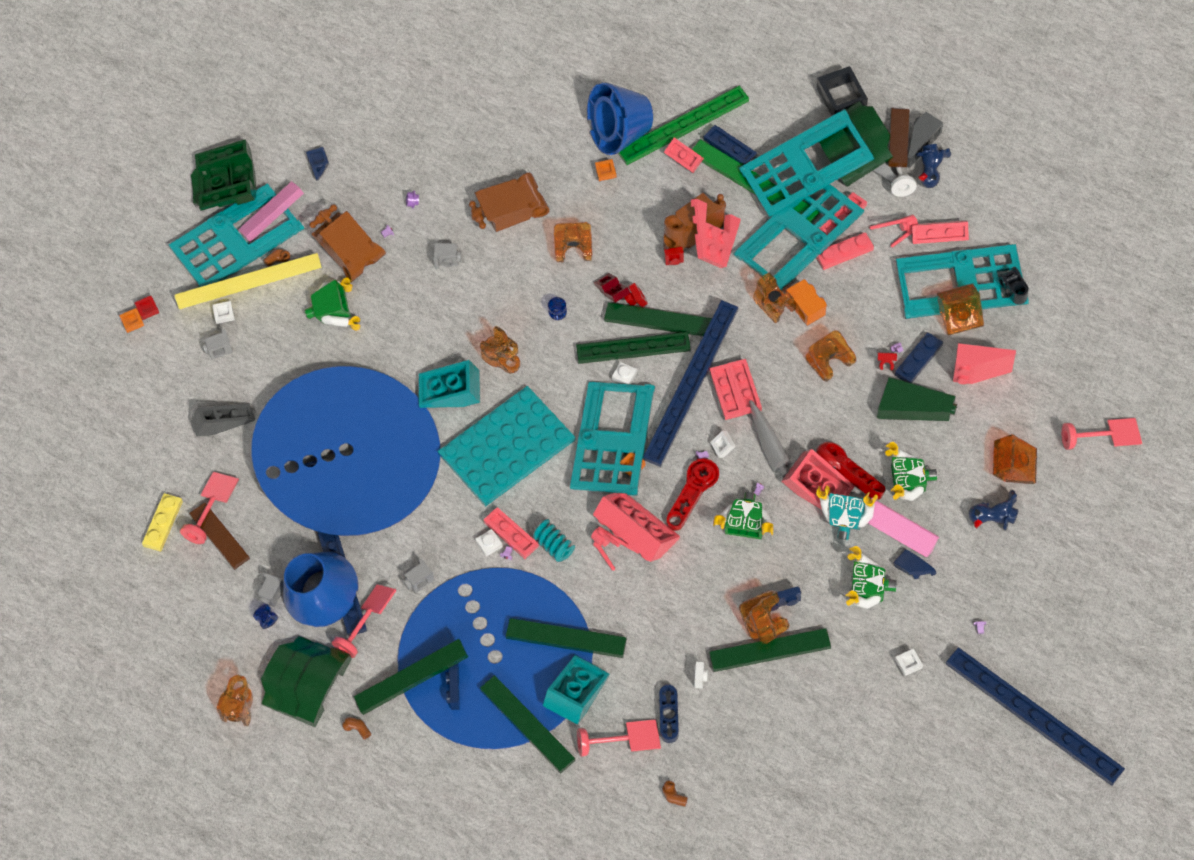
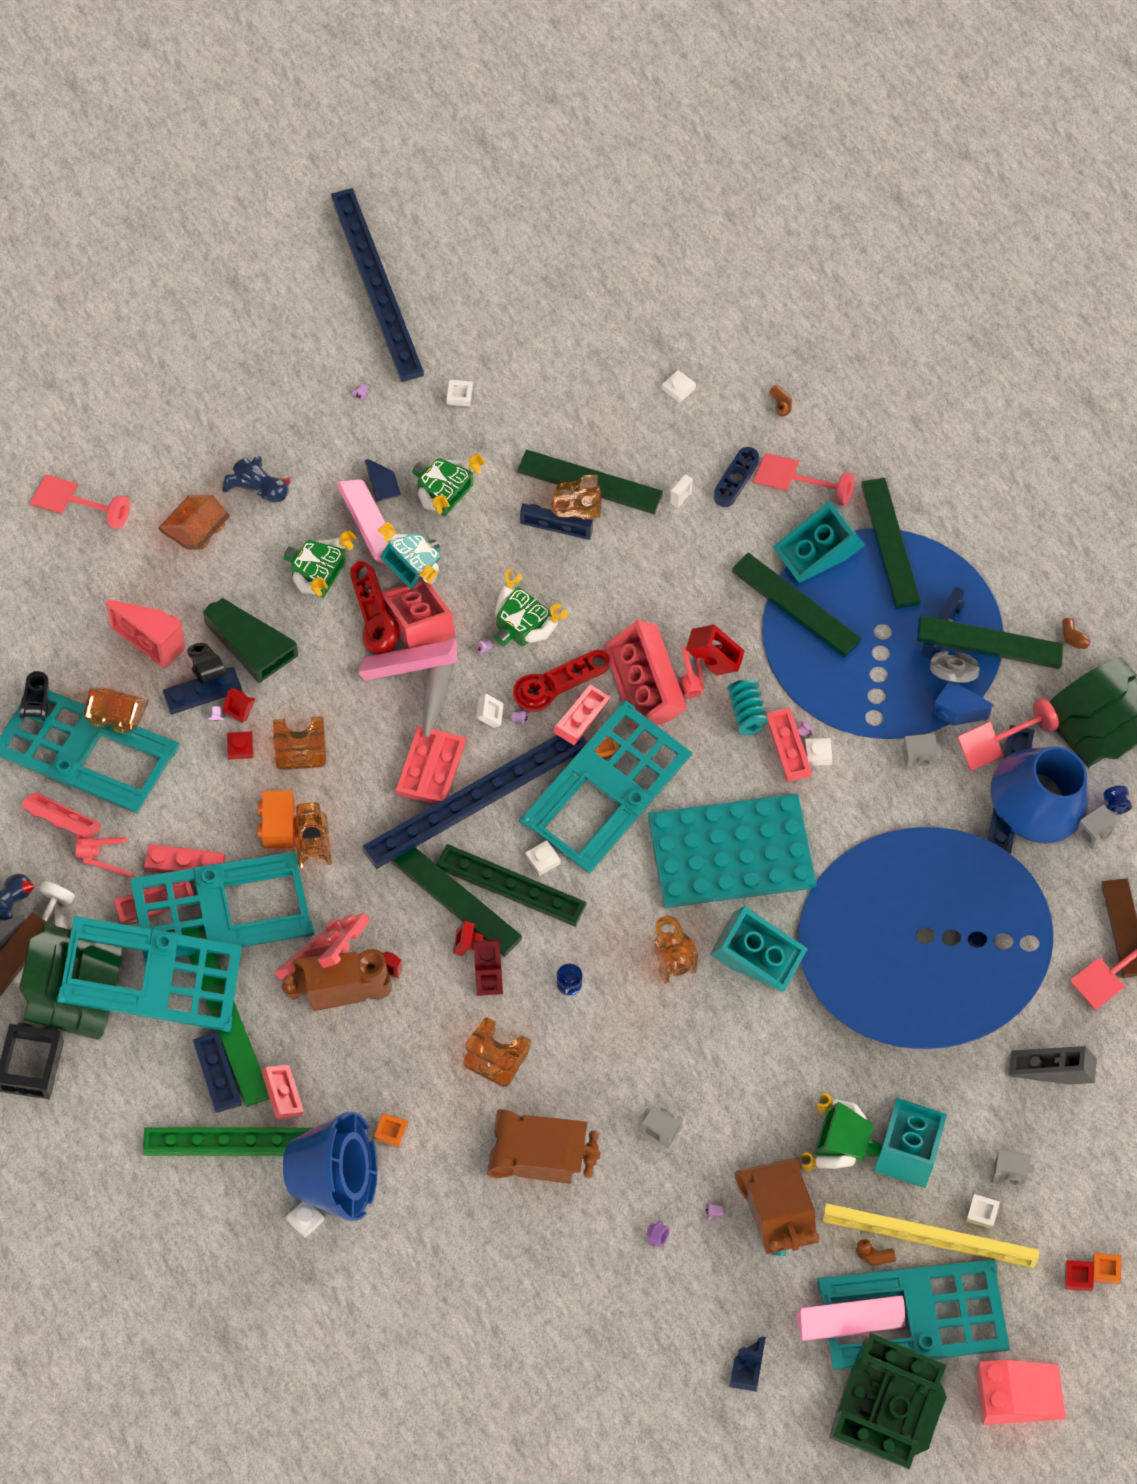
camera: 155 degrees left, 0 degrees up
none -> black piece [187,643,226,684]
none -> red plate [227,731,254,760]
none -> bright pink slope [359,639,457,681]
none -> coral plate [553,685,611,745]
none -> white plate [662,370,696,403]
none -> red brick [685,624,745,676]
none -> teal slope [874,1098,947,1188]
none -> light grey tile [930,651,980,682]
none -> blue slope [932,681,993,726]
none -> coral slope [976,1360,1066,1425]

